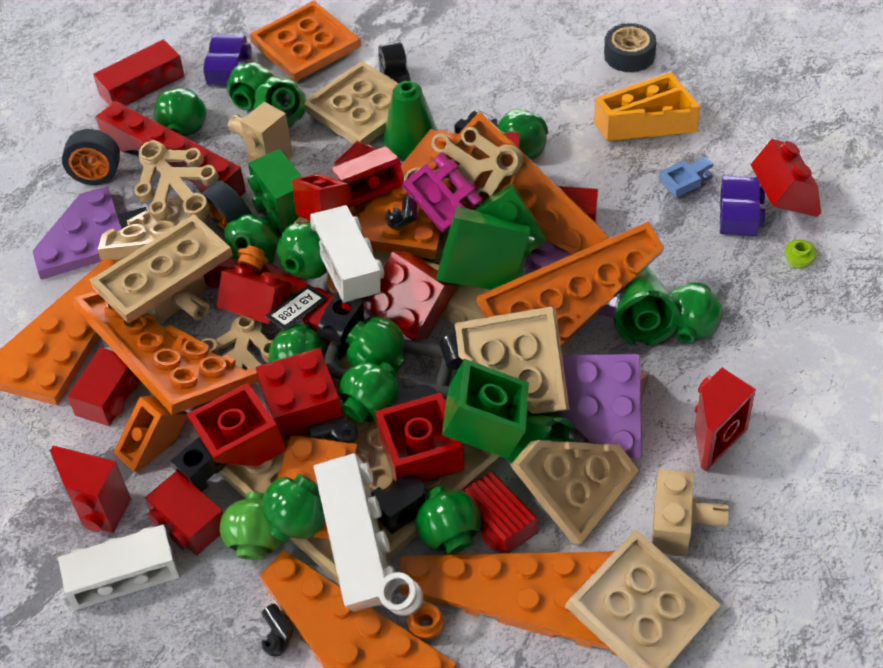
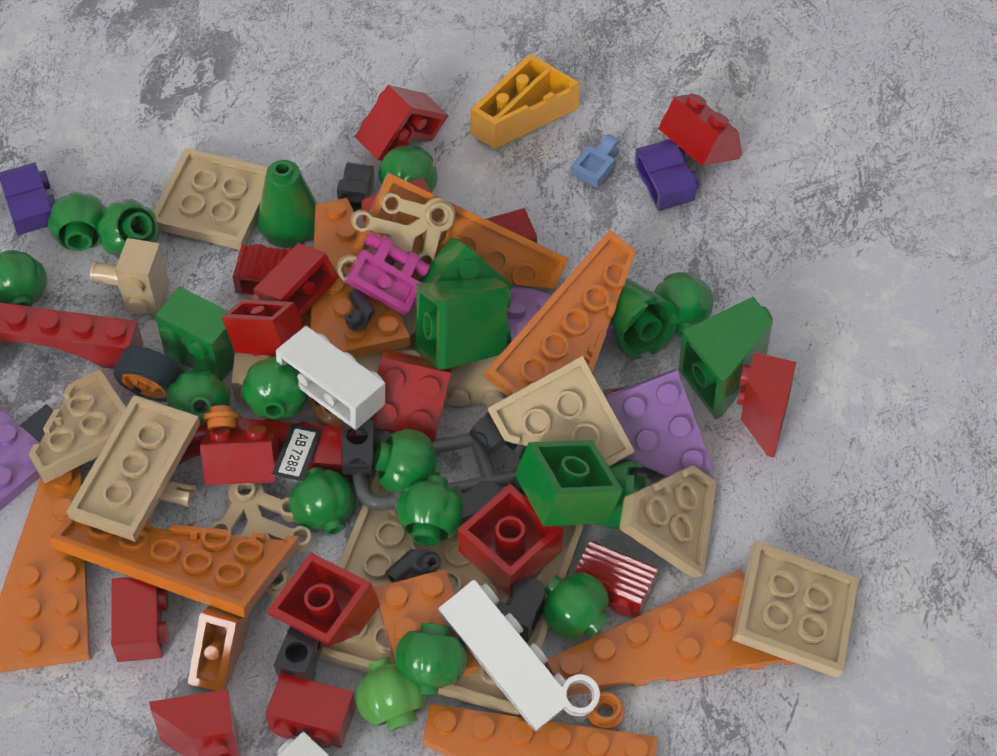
camera: 30 degrees left, 5 degrees up
tan plant [134,141,219,221] -> none
orange plate [249,1,361,82] -> none
red brick [255,348,342,441] -> none
black leg [378,40,410,83] -> none
black wheel [604,23,657,72] -> none
tan brick [652,469,728,556] -> none
lime plate [784,240,817,269] -> none
none -> red brick [354,85,449,160]
none -> green slope [678,297,773,419]

